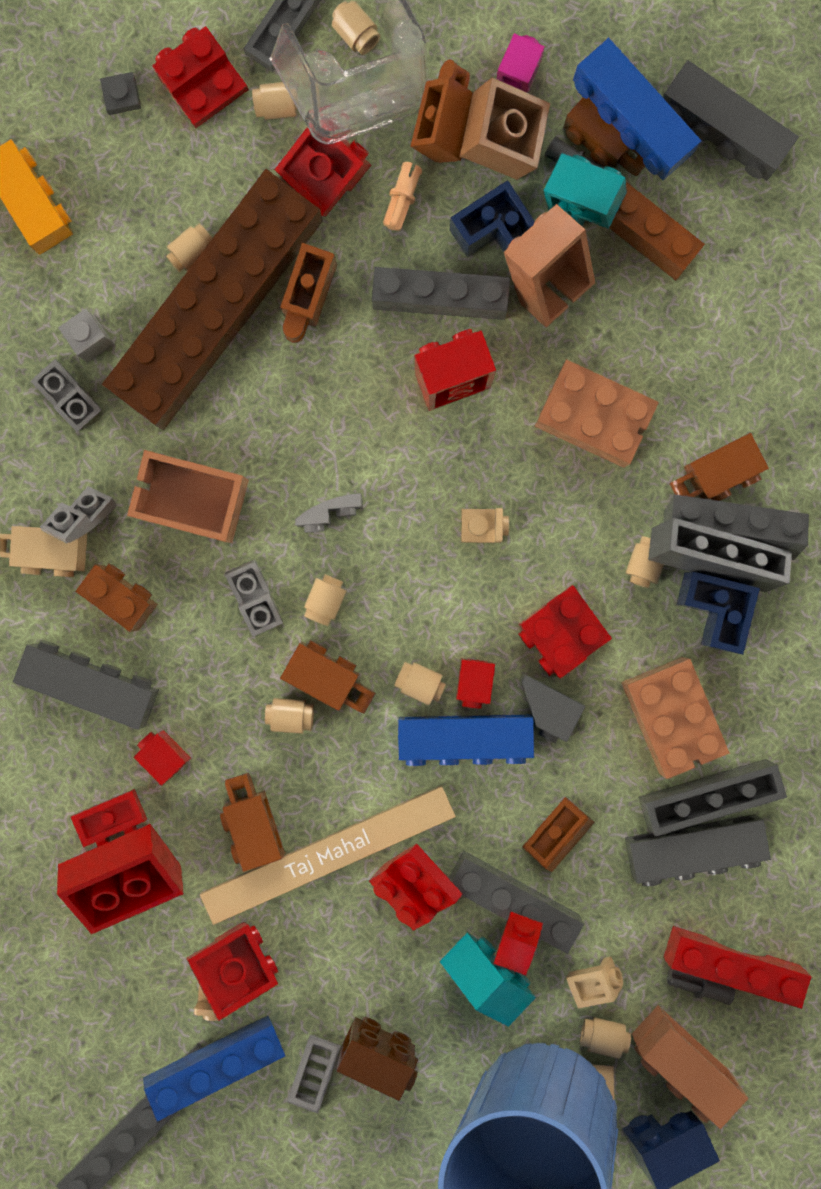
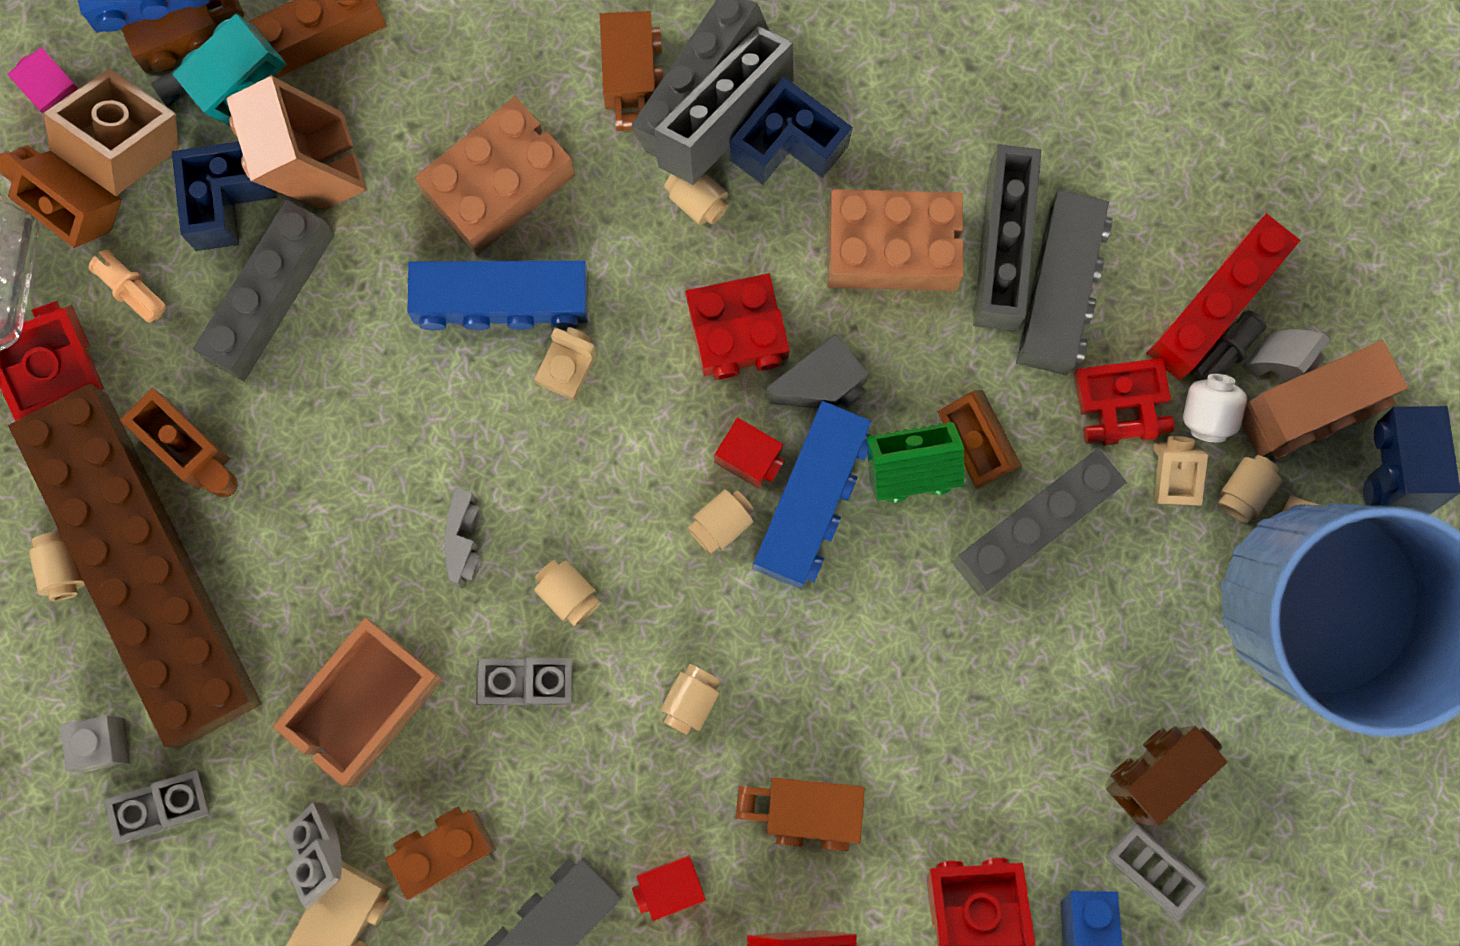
camera: 70 degrees left, 10 degrees down
tan tile [200,785,456,925] -> none
dark orange brick [280,640,376,714] -> none
red plate [369,843,463,931] -> none
red brick [414,329,496,411] -> none
teal brick [439,933,536,1027] -> none
red brick [493,911,543,976] -> none
none -> blue brick [407,261,588,331]
none -> green brick [867,422,965,502]
none -> red plate [1074,358,1174,446]
none -> white head [1183,374,1247,443]
none -> light grey slope [1243,329,1331,381]

